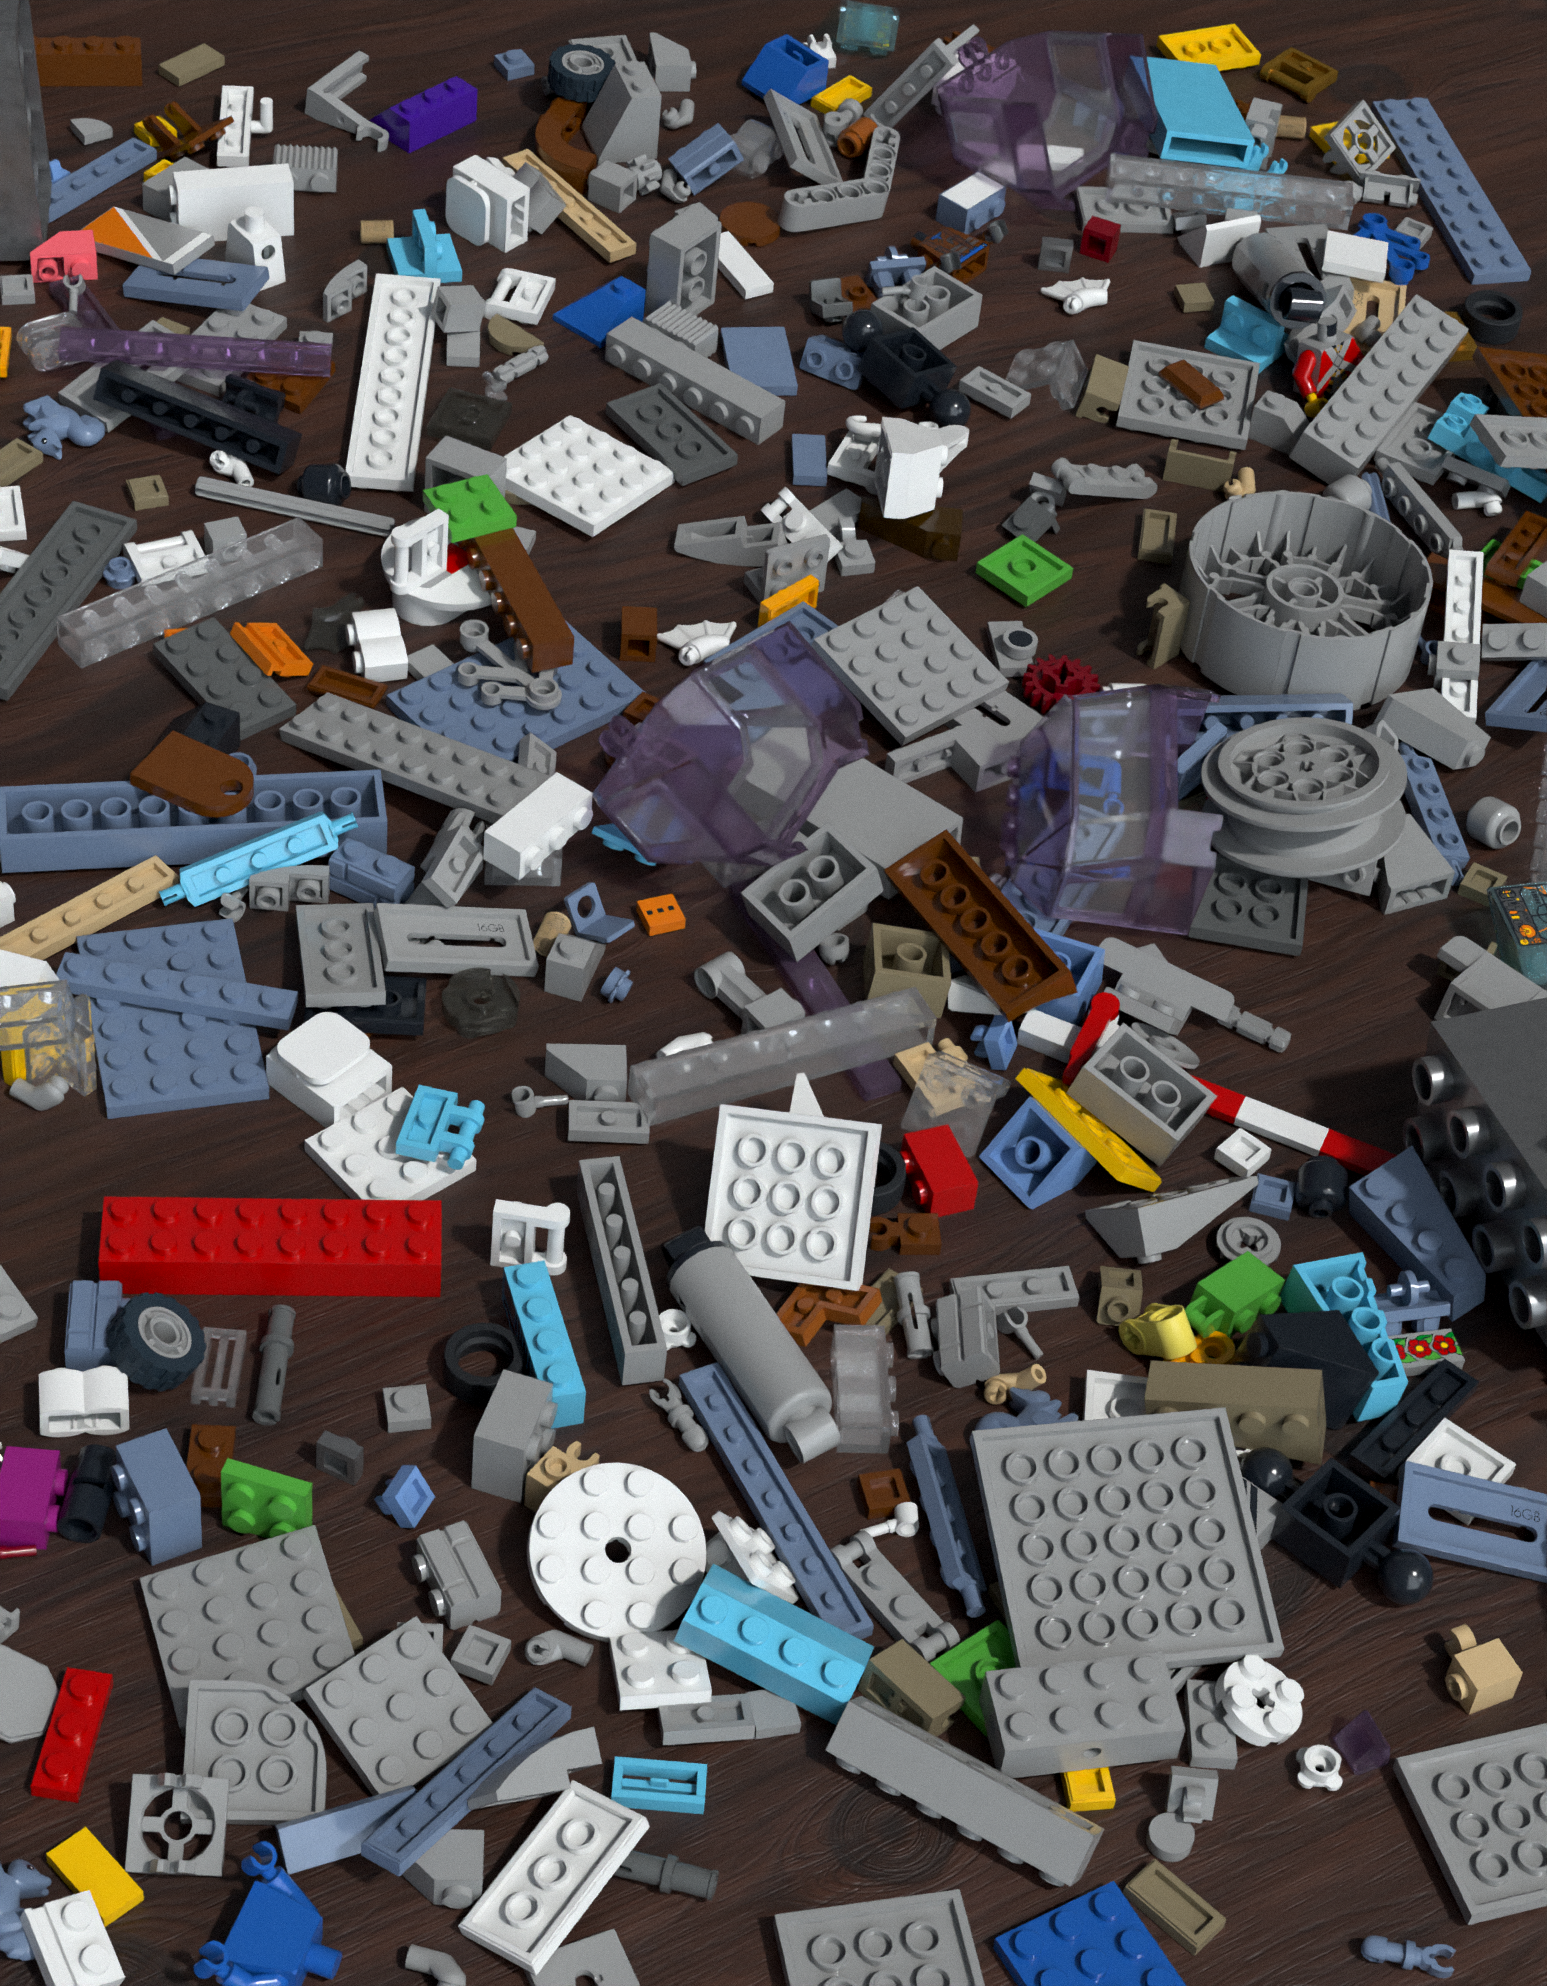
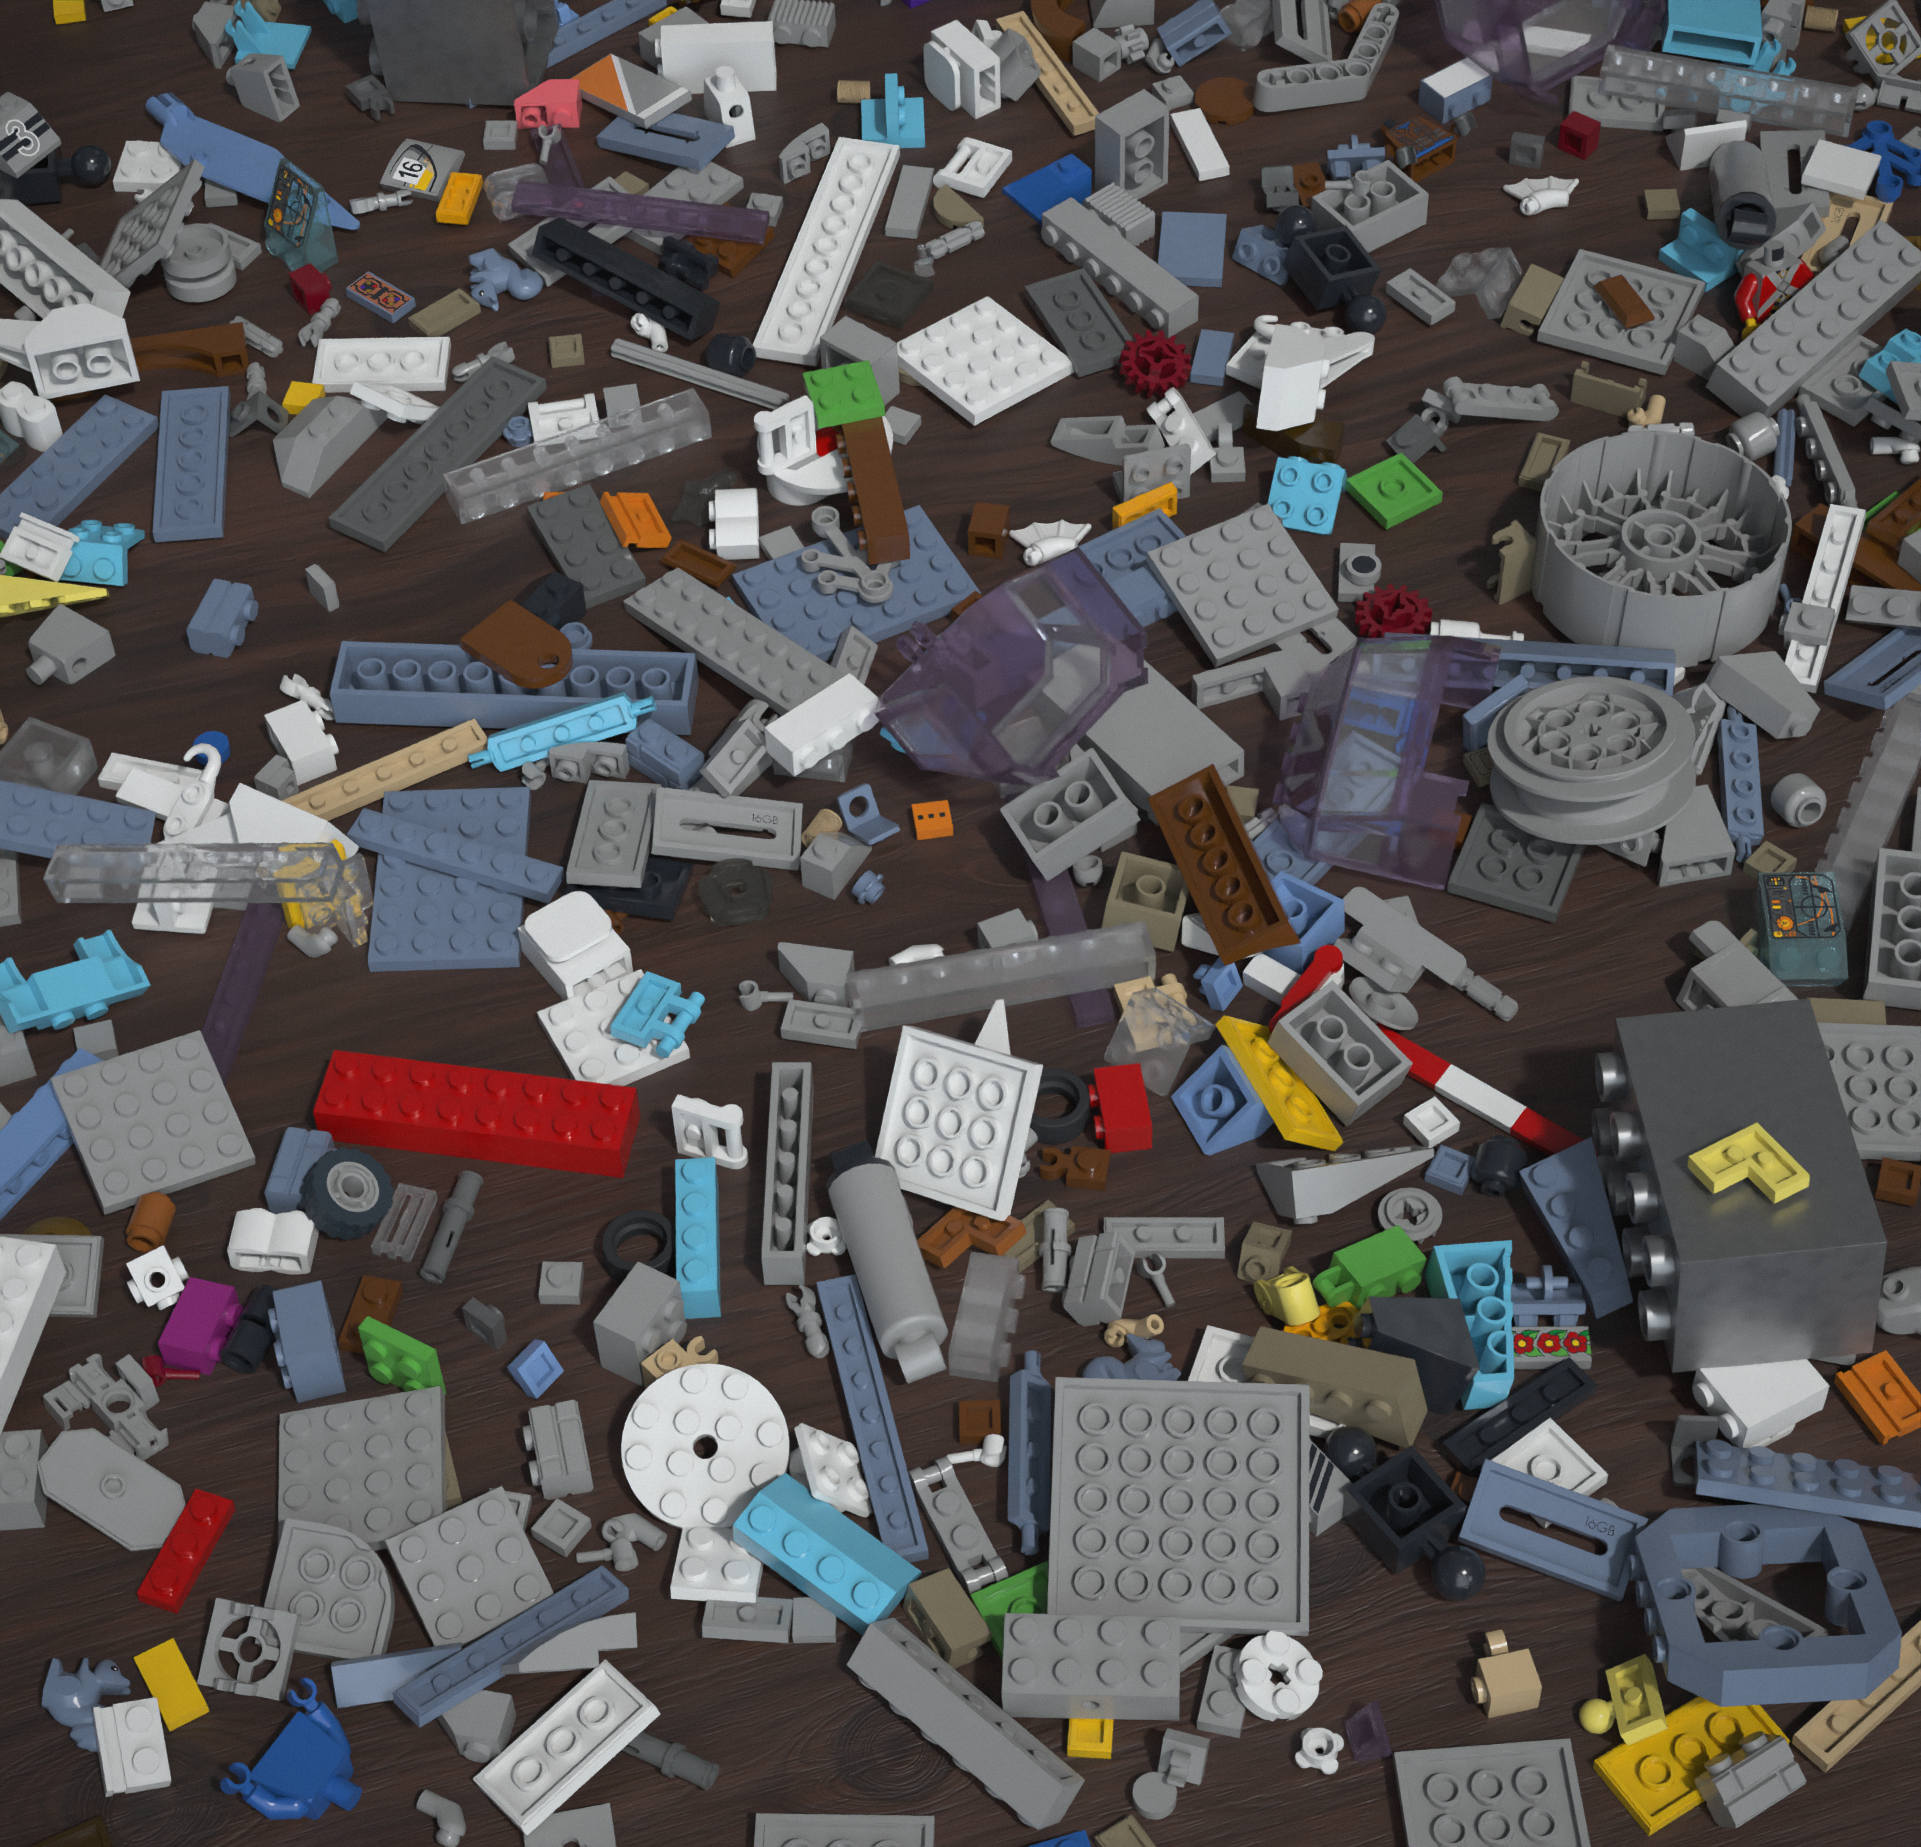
camera: 20 degrees right, 5 degrees up
light grey brick [431,285,486,333] -> none
medium azure tile [611,1756,707,1814] -> none
light grey piece [694,951,766,1020] -> none
none -> light grey piece [452,342,515,382]
none -> light grey hand [576,1538,638,1571]
none -> dark red gear [1118,330,1192,399]
none -> medium azure bracket [1267,456,1348,536]

